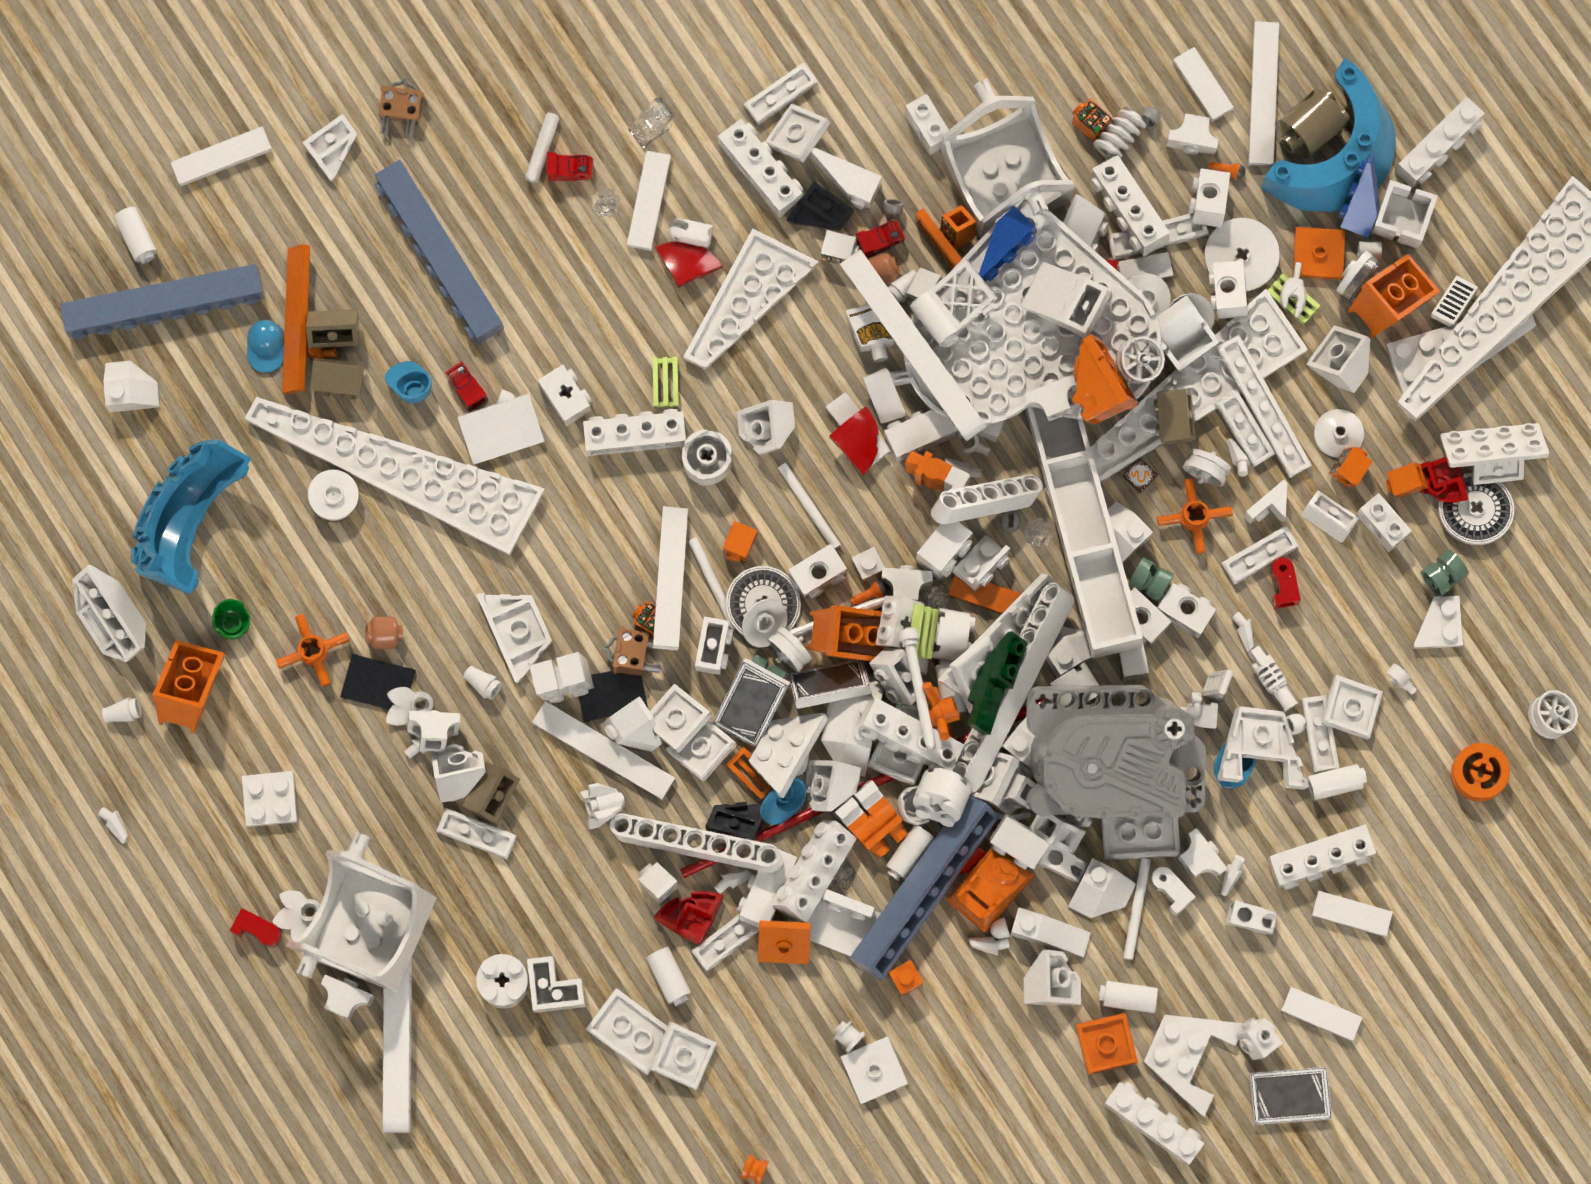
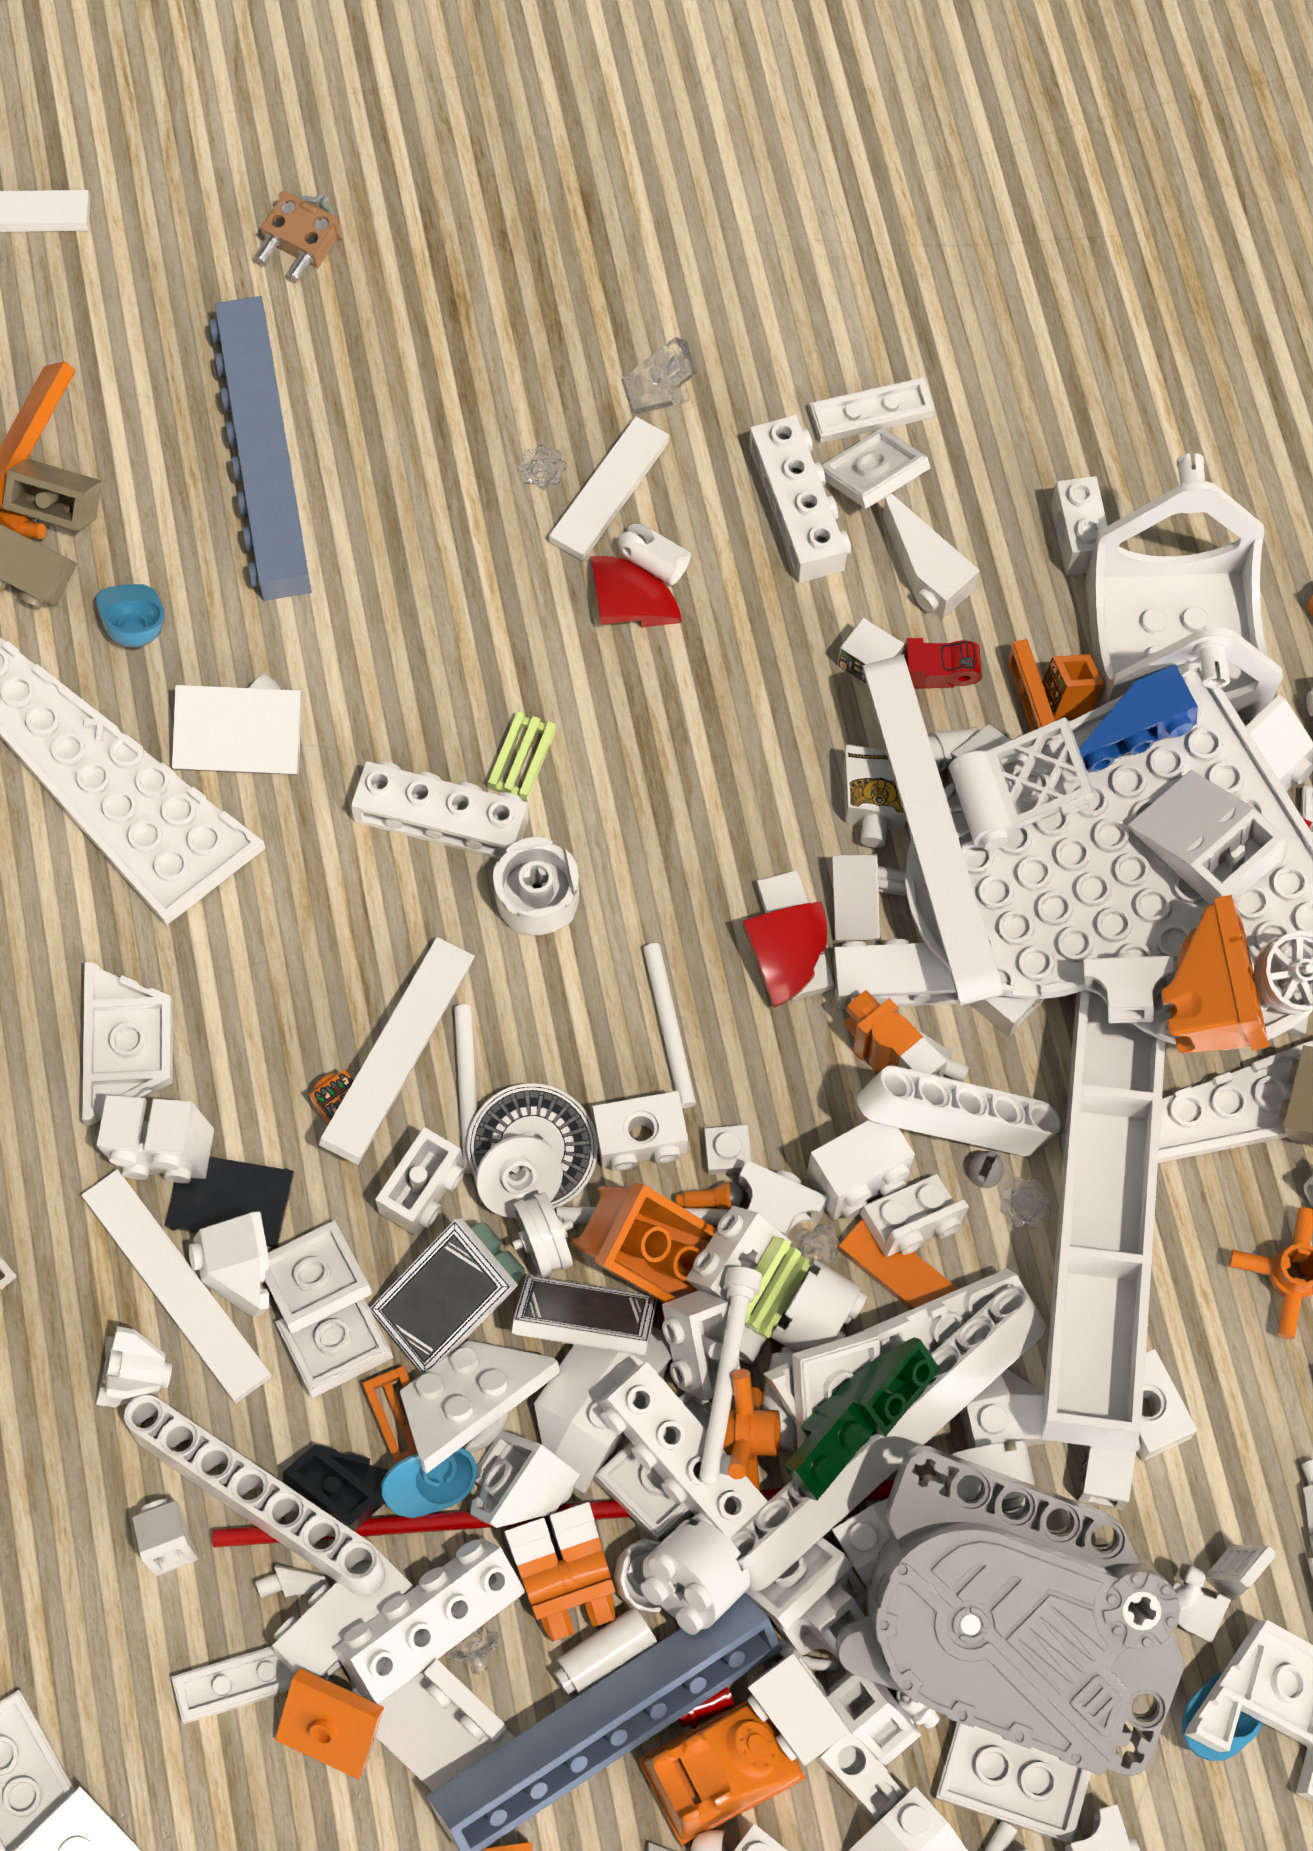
camera: 20 degrees right, 10 degrees down
white wing [303,114,357,182] -> none
red leg [445,361,488,412] -> none
white cone [463,666,502,700] -> none
white axle [525,113,559,183] -> none
white brick [538,365,592,426] -> none
red leg [547,152,593,181] -> none
medium nougat piece [603,626,664,676] -> none
white brick [646,947,691,1007] -> none
red brick [654,891,723,945] -> none
white wing [683,229,819,370] -> none
orange brick [723,521,758,563] -> none
white slope [737,400,795,455] -> none
black wing [786,182,855,231] -> none
nougat head [868,253,901,286] -> none
light grey hinge [883,199,904,219] -> none
white piece [957,434,990,456] -> none
white slope [1108,501,1153,564] -> none
tile [1122,458,1158,494] -> none
sand green wheel [1128,557,1174,602] -> none
white brick [1158,583,1216,639] -> none

